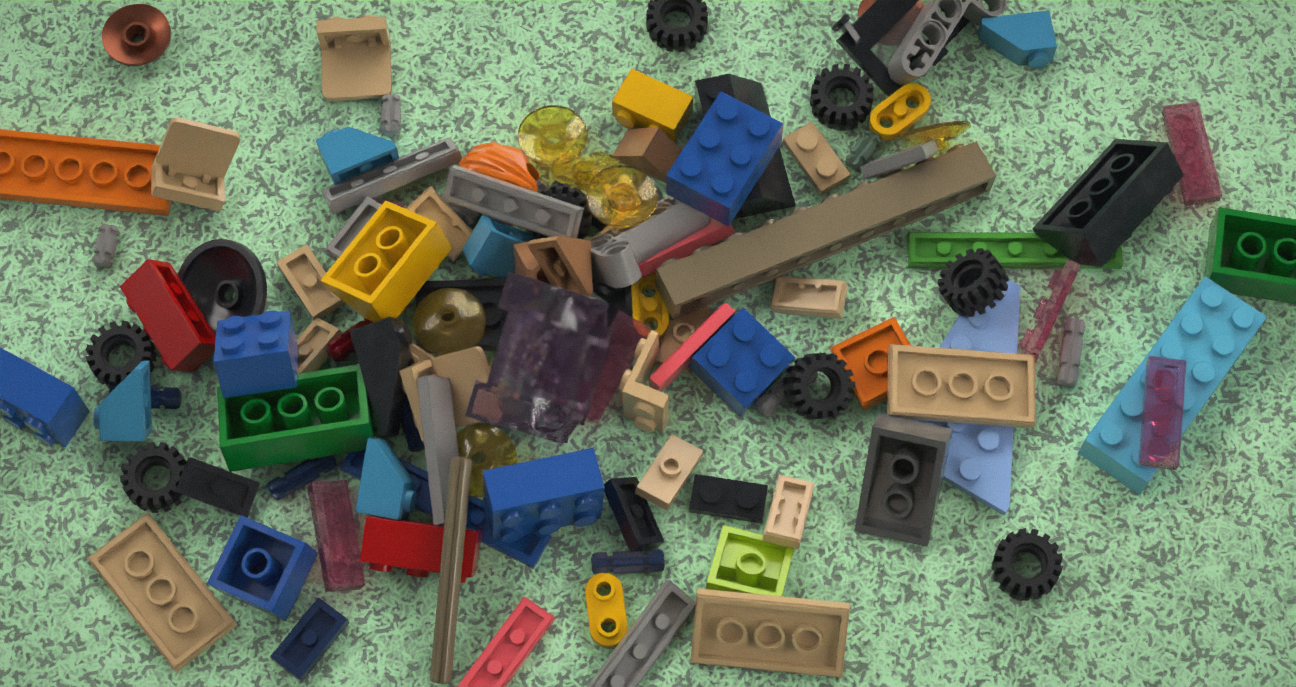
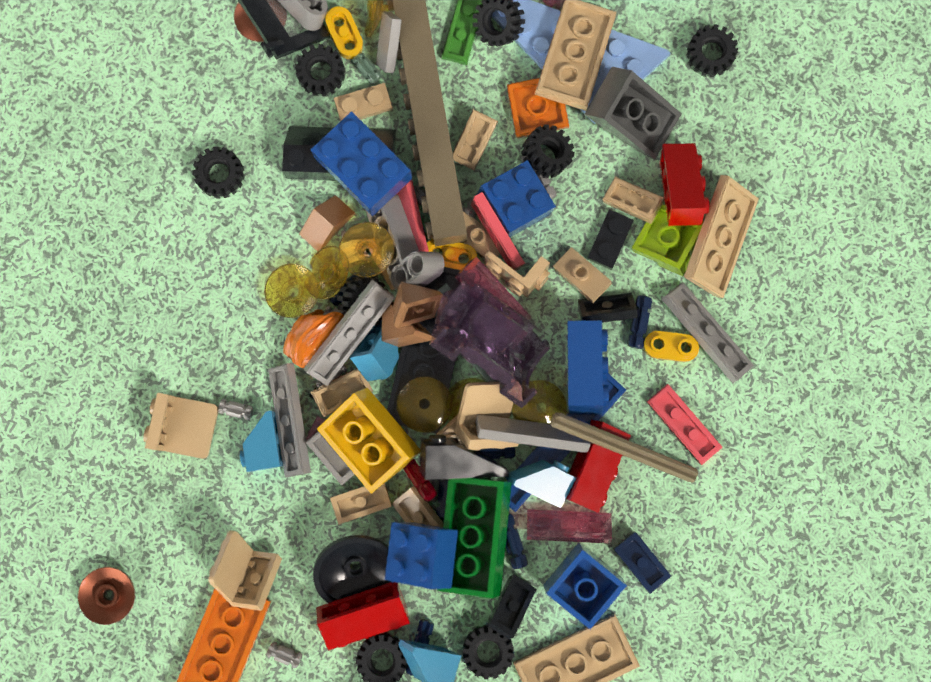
camera: 75 degrees left, 15 degrees up
yellow brick [612,68,693,142] -> none
none -> red brick [660,143,709,226]

